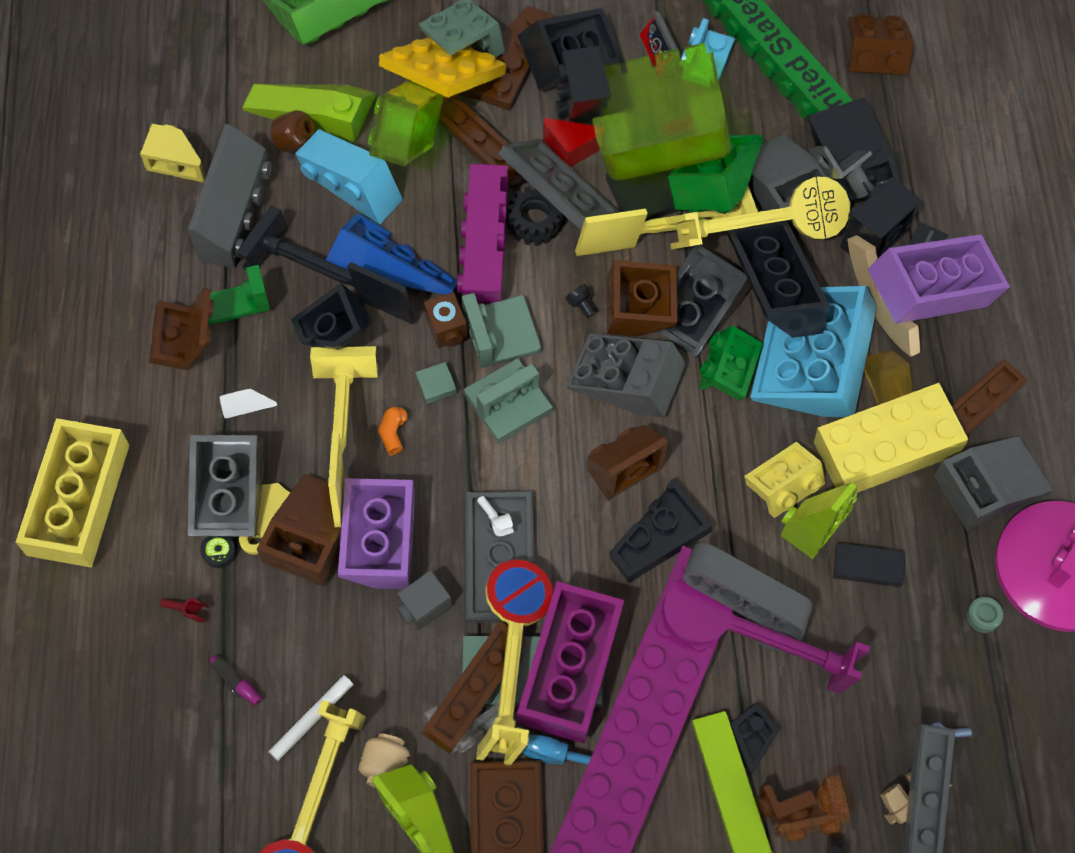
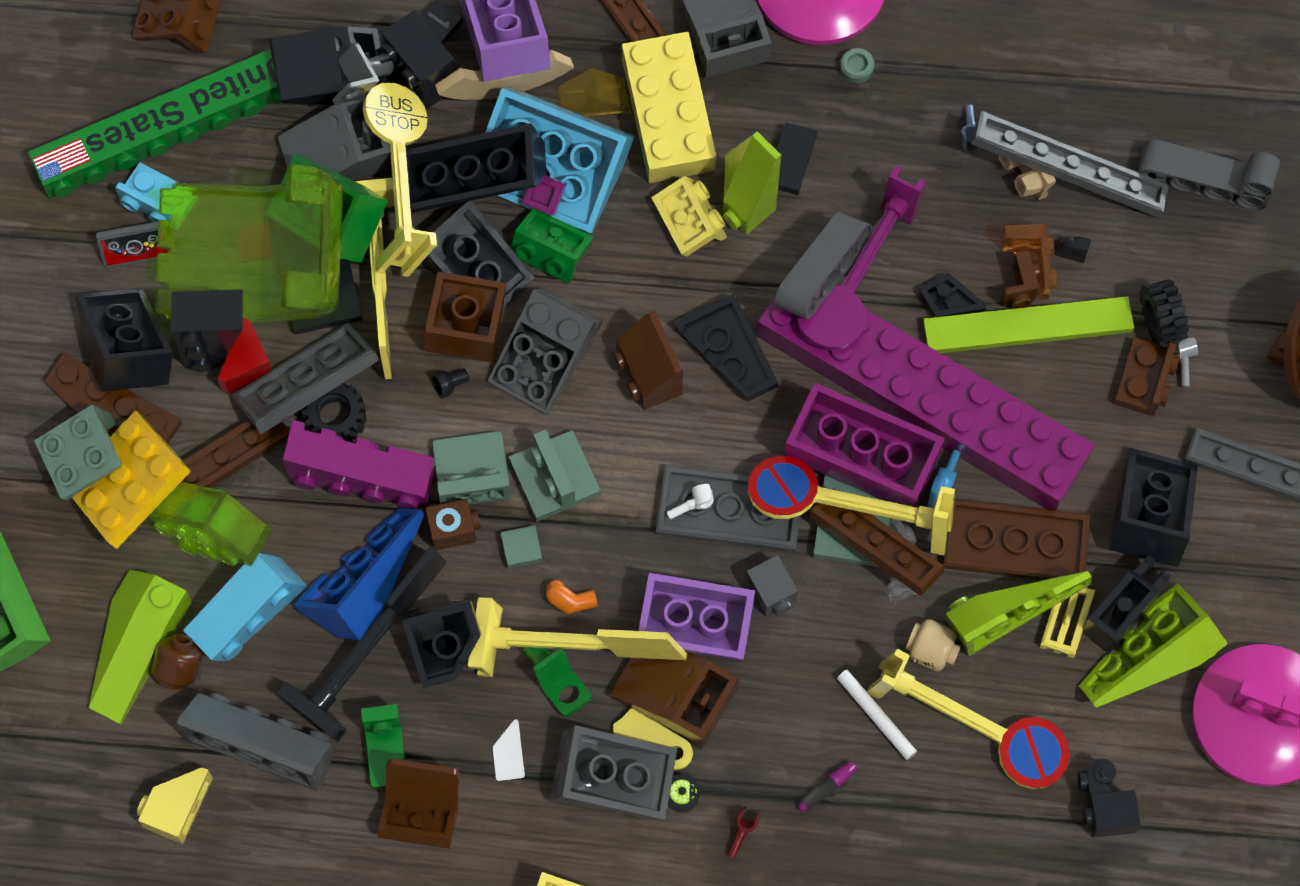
camera: 80 degrees left, 5 degrees up
none -> magenta tile [522,174,567,216]
none -> green bracket [523,647,593,718]

